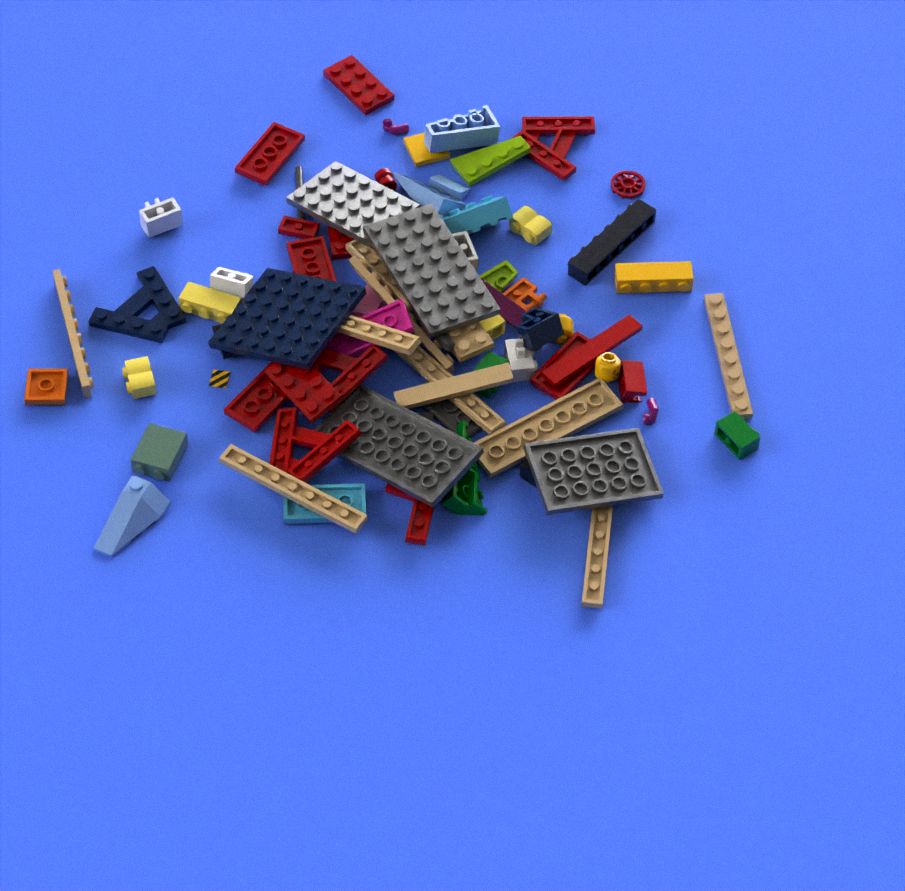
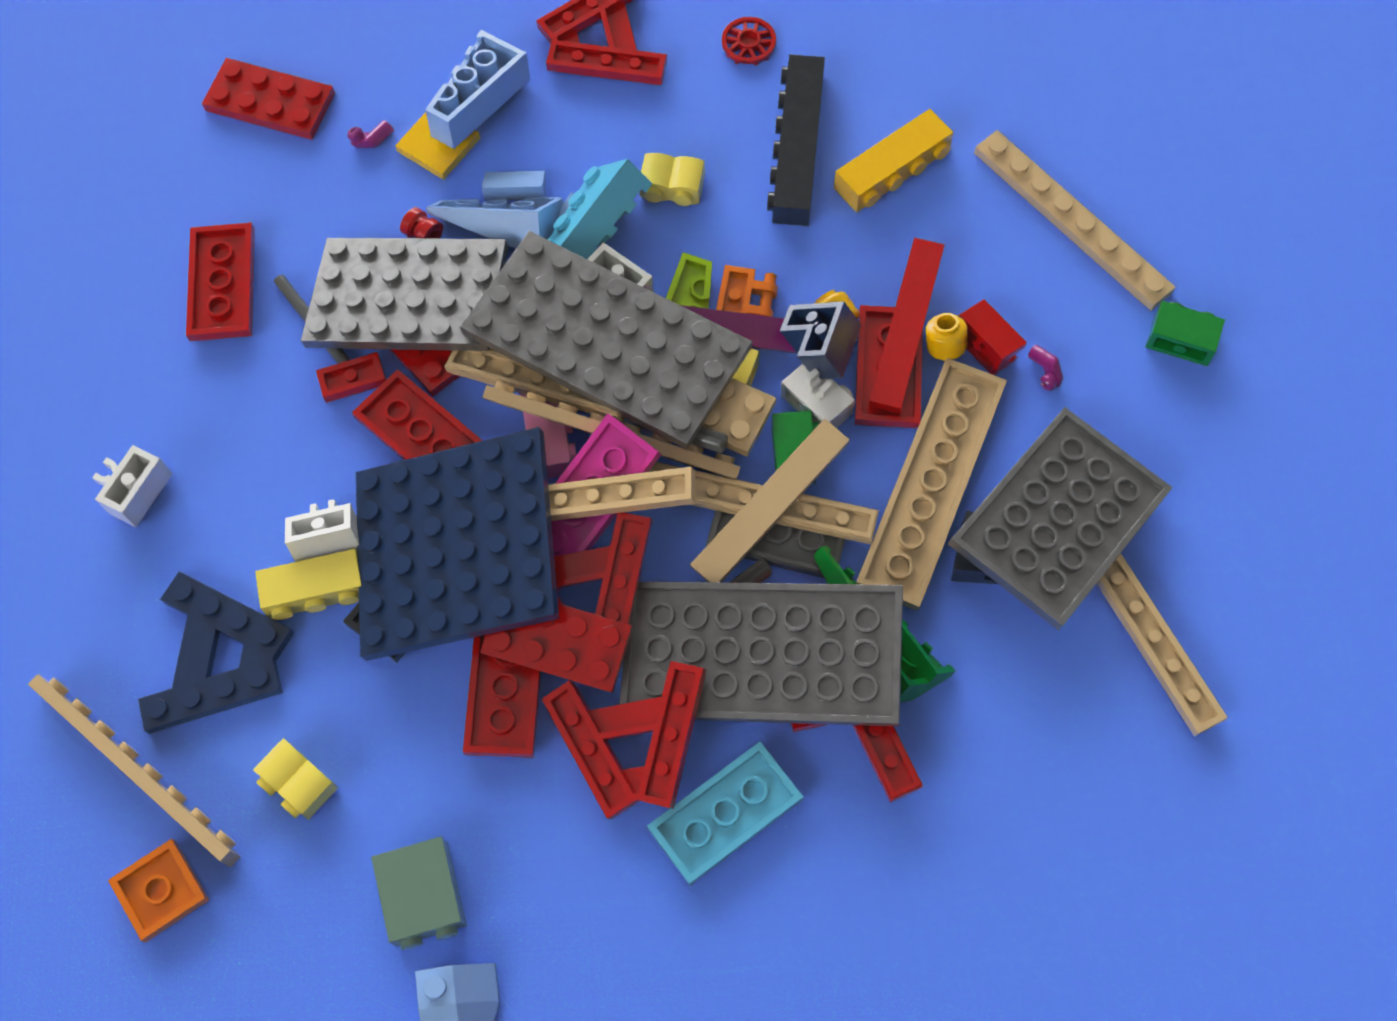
camera: 30 degrees left, 15 degrees up
sticker [209,369,230,388] -> none
tan plate [219,444,368,534] -> none
lime wing [449,136,531,187] -> none

